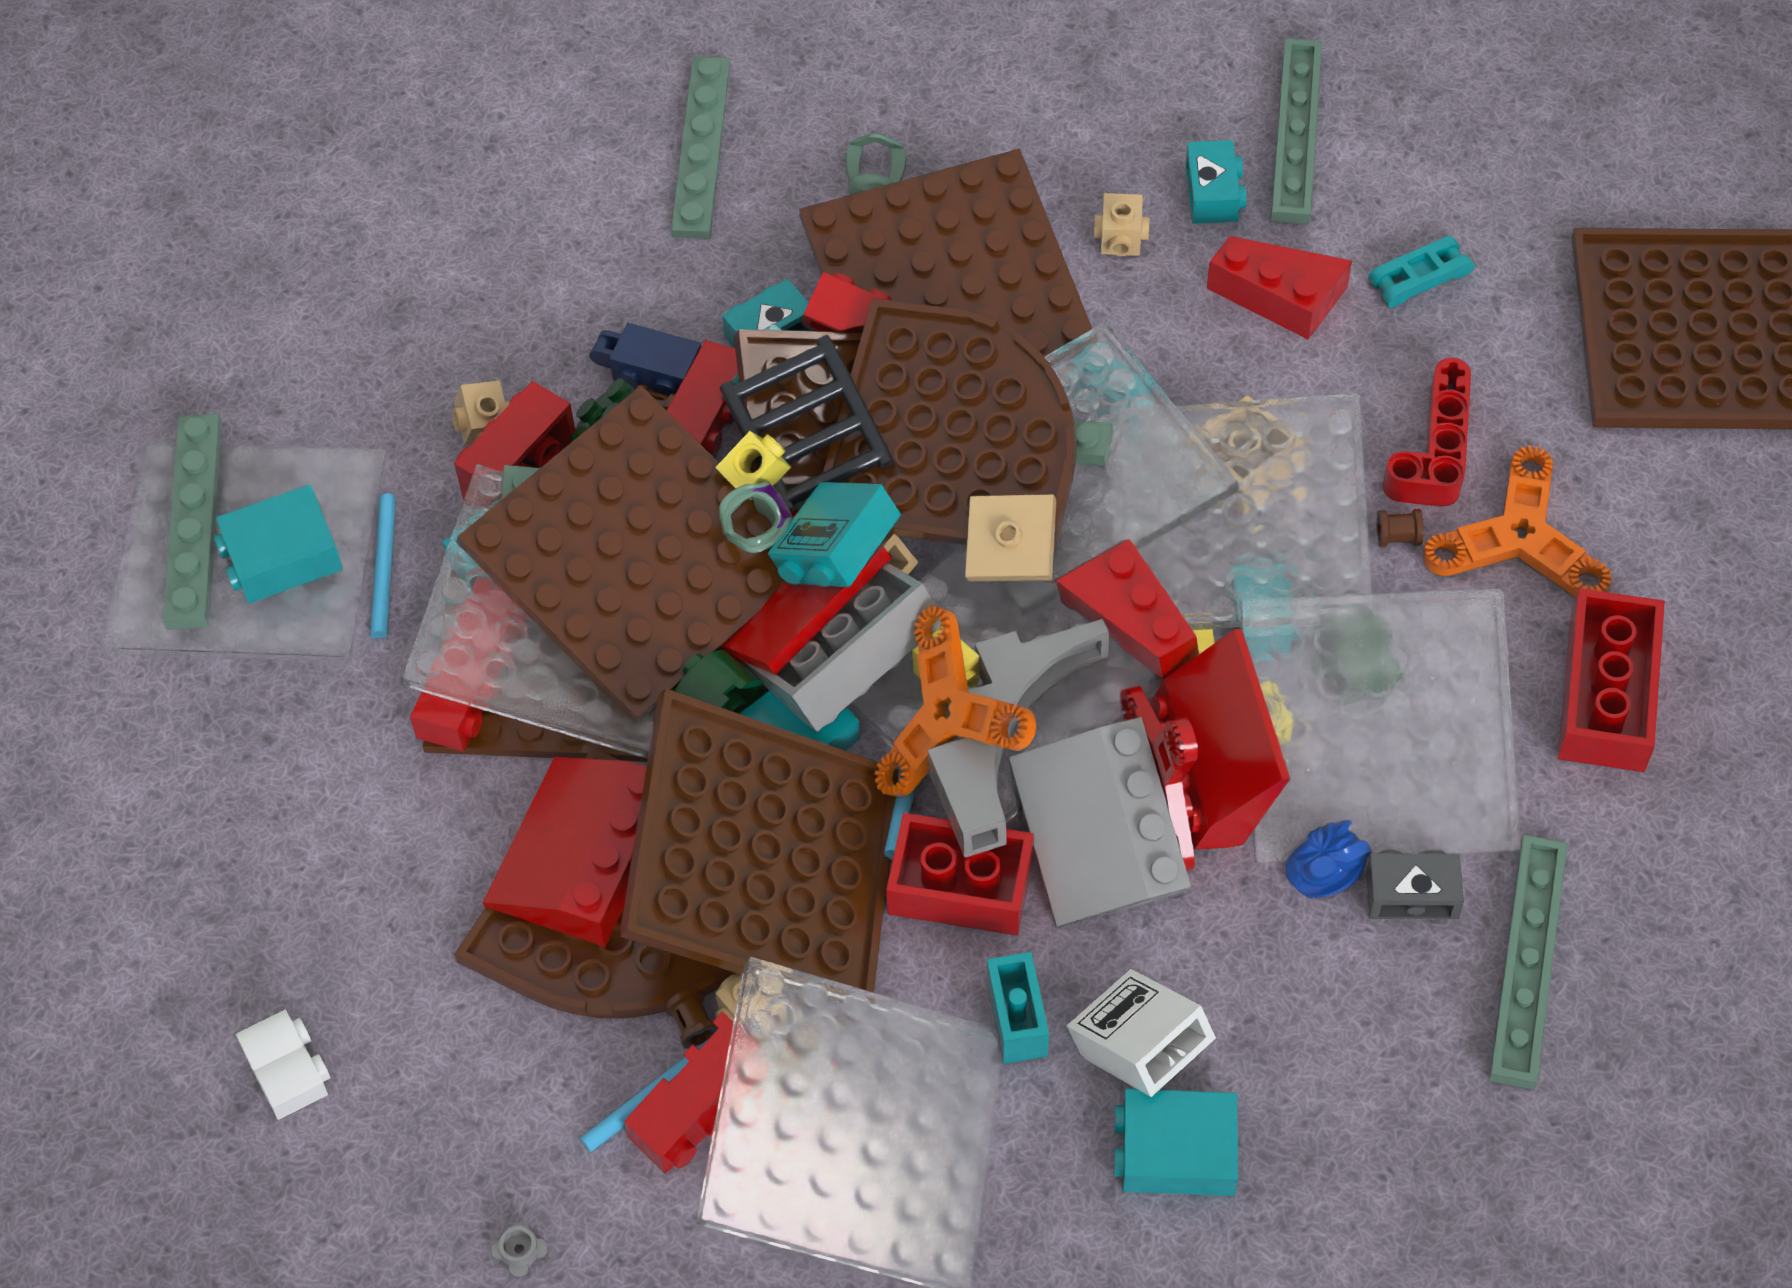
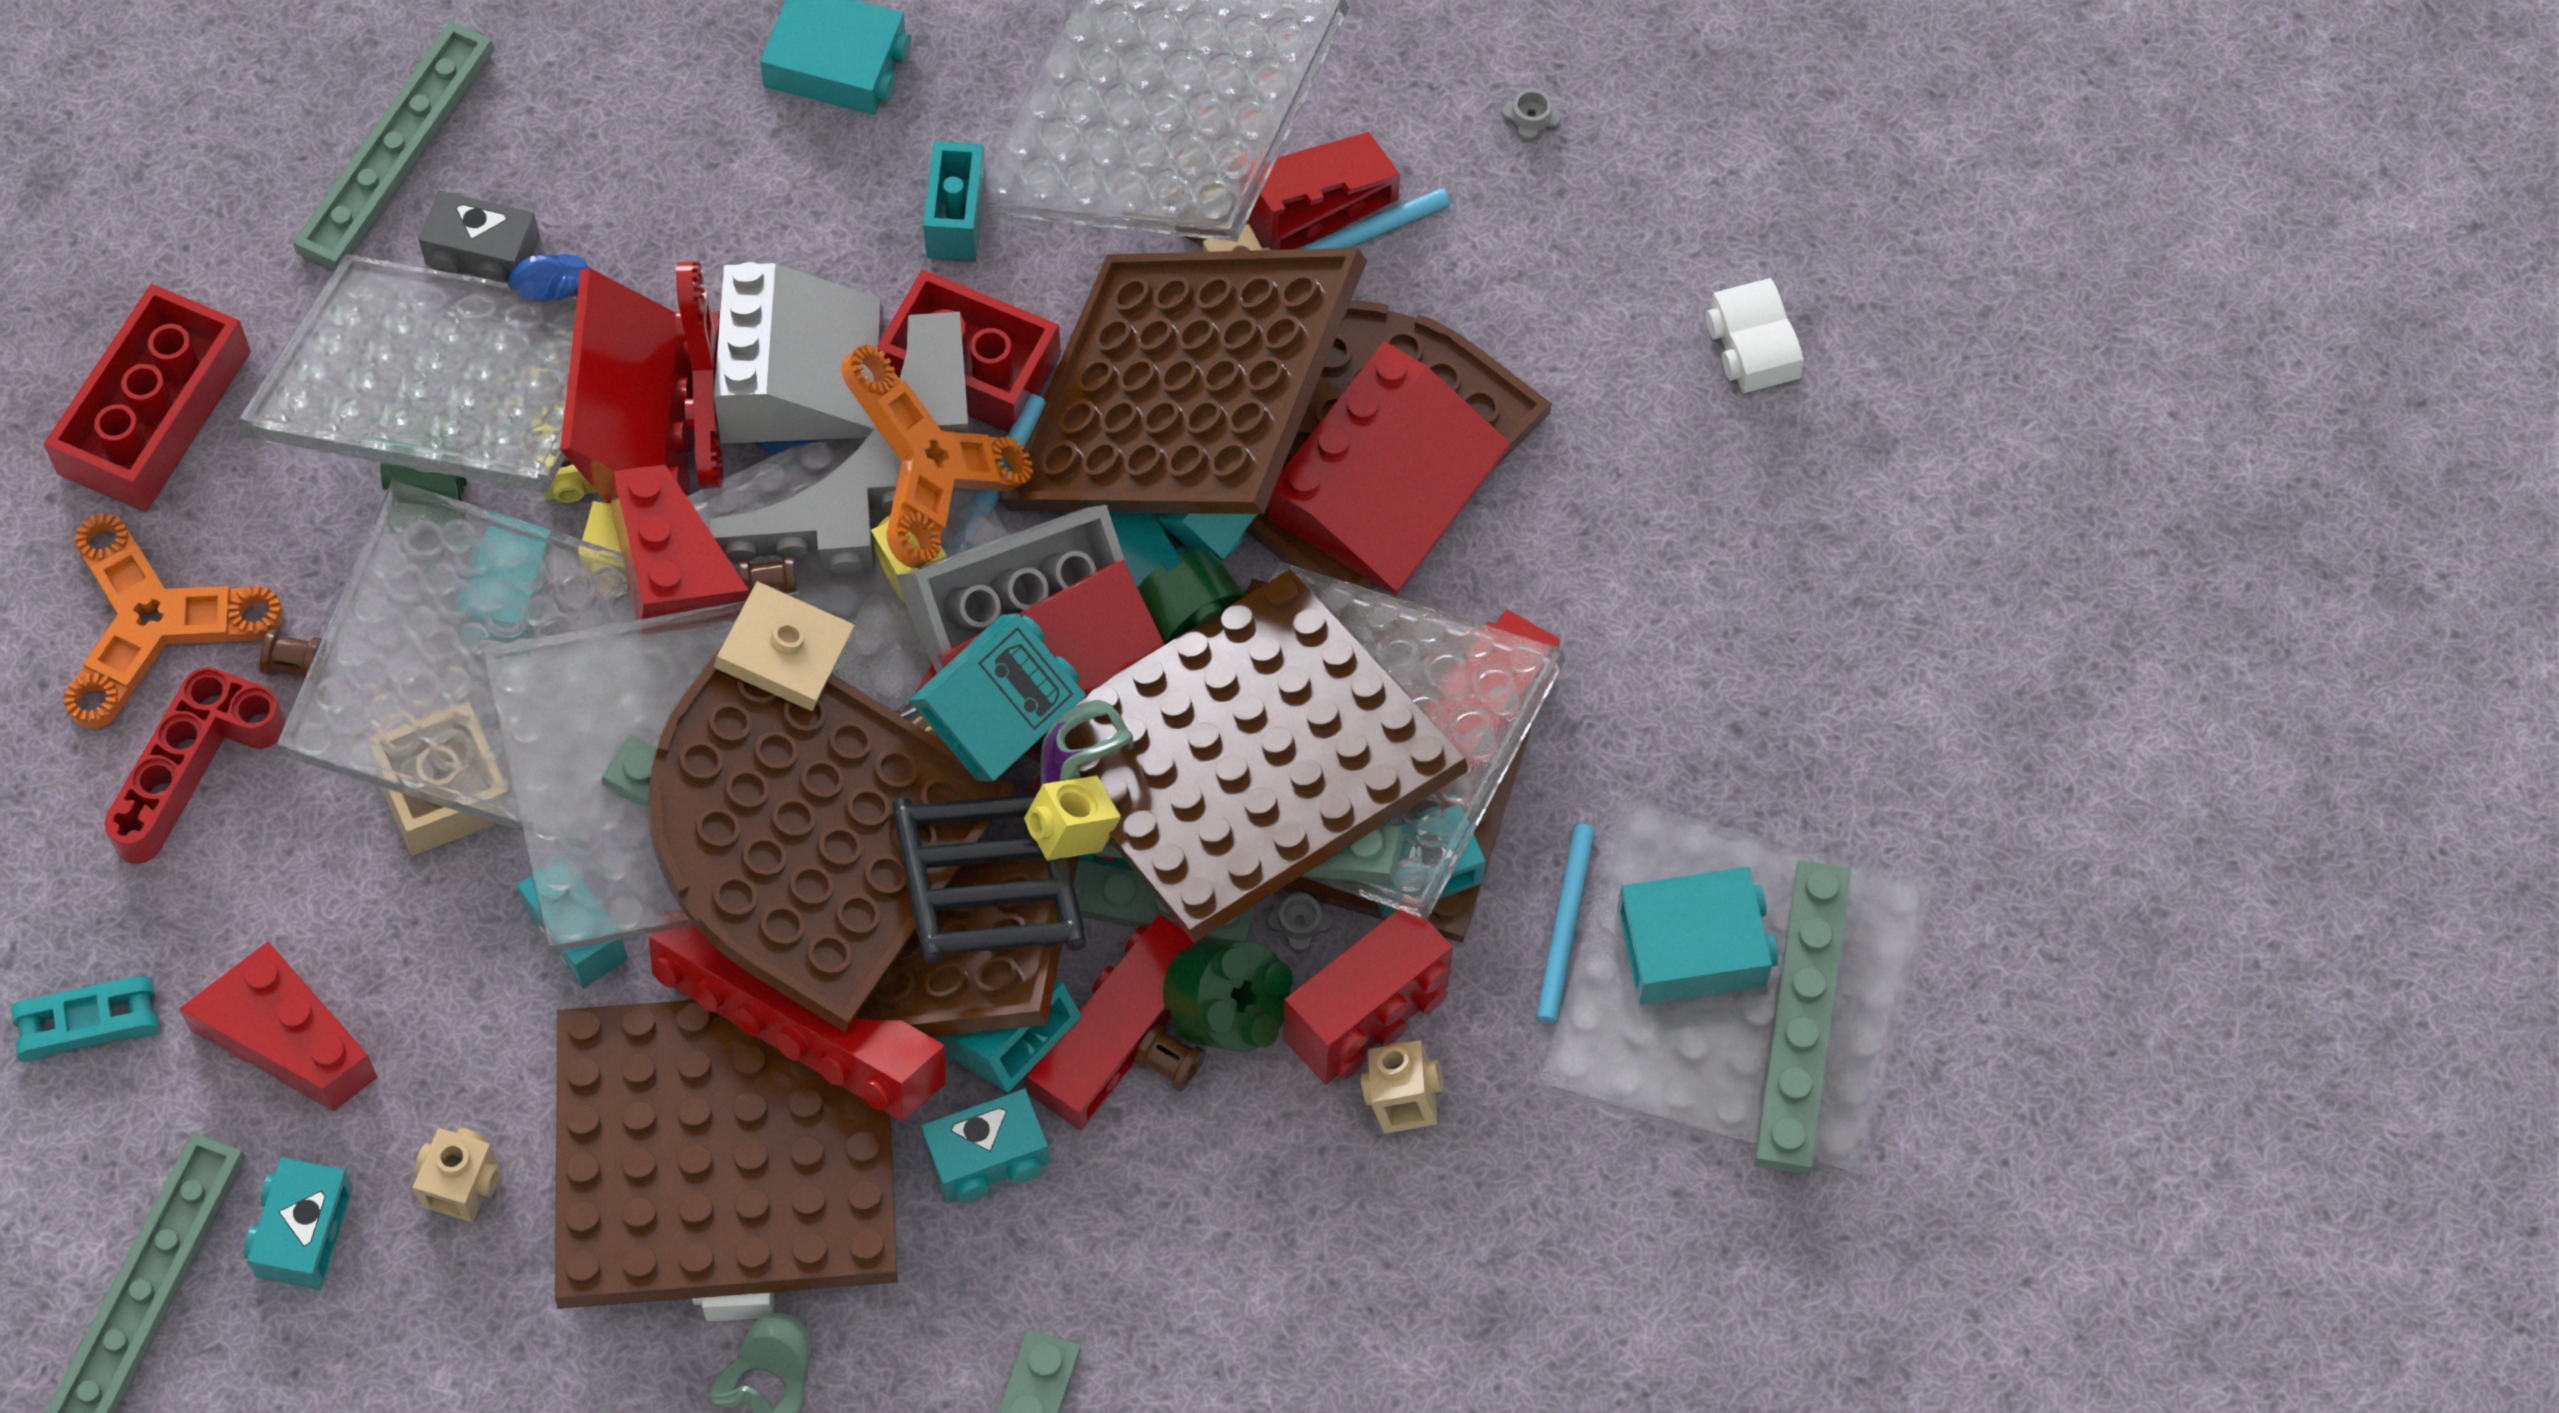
camera: 170 degrees left, 5 degrees up
dark blue brick [589,322,702,396] -> none
white brick [1067,969,1216,1097] -> none
none -> reddish brown bush [740,555,797,599]

